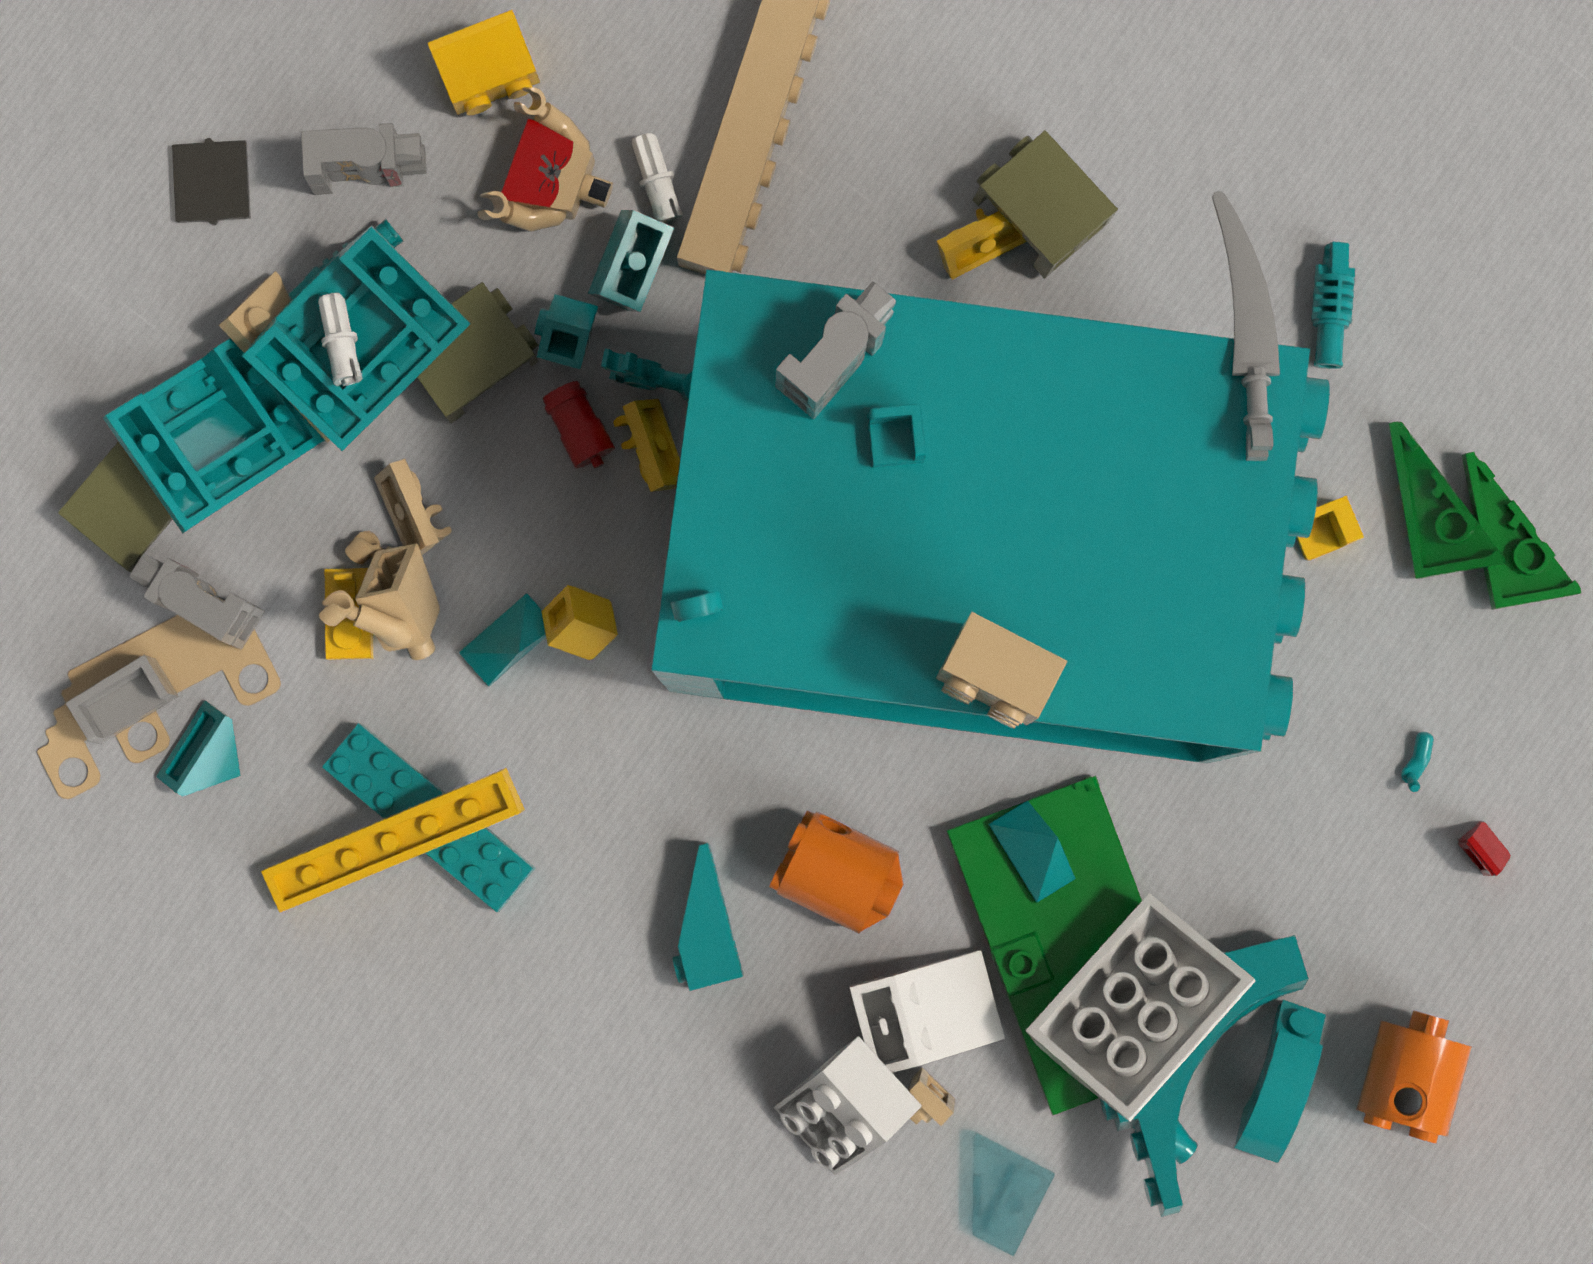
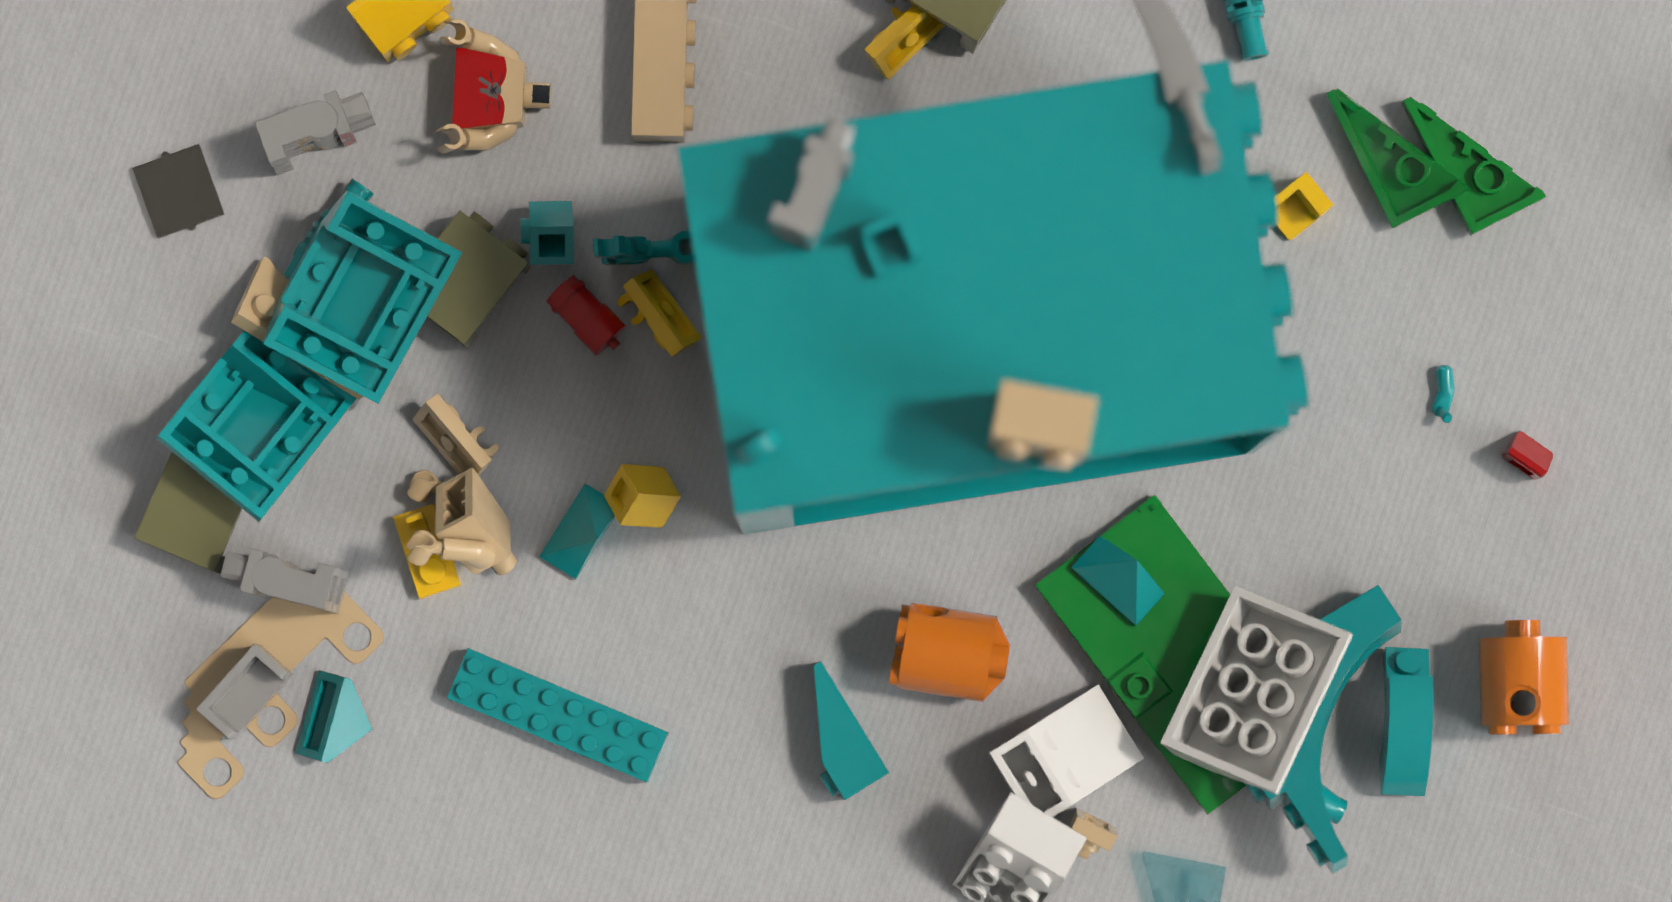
camera: 20 degrees left, 0 degrees up
yellow plate [261,768,525,913] -> none
white axle [318,293,363,386] -> none
teal brick [587,210,674,312] -> none
white axle [632,133,683,223] -> none

